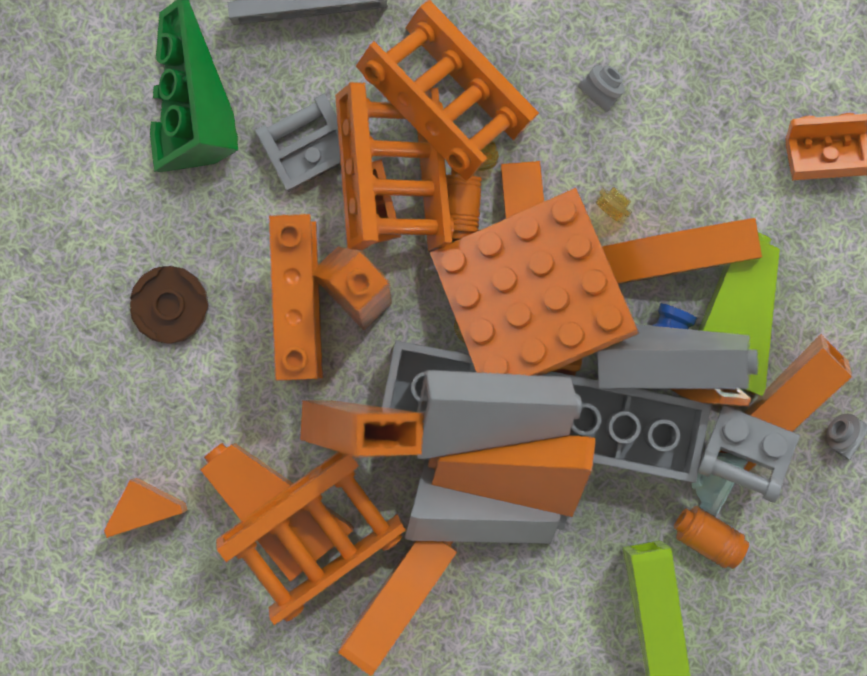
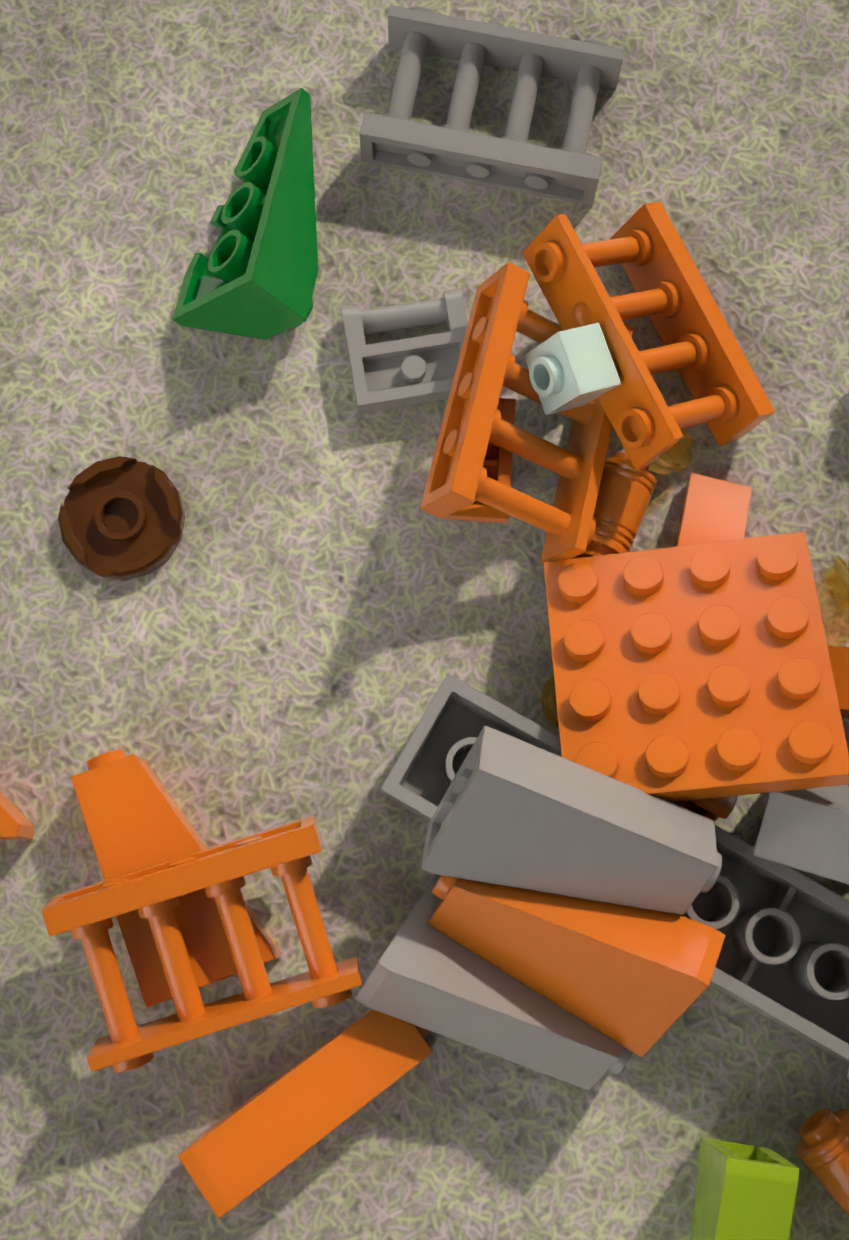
camera: 20 degrees right, 10 degrees down
orange fence [269,214,323,380] -> none
orange slope [300,400,424,456] -> none
orange slope [313,246,392,330] -> none
none -> light aqua plate [524,323,621,416]

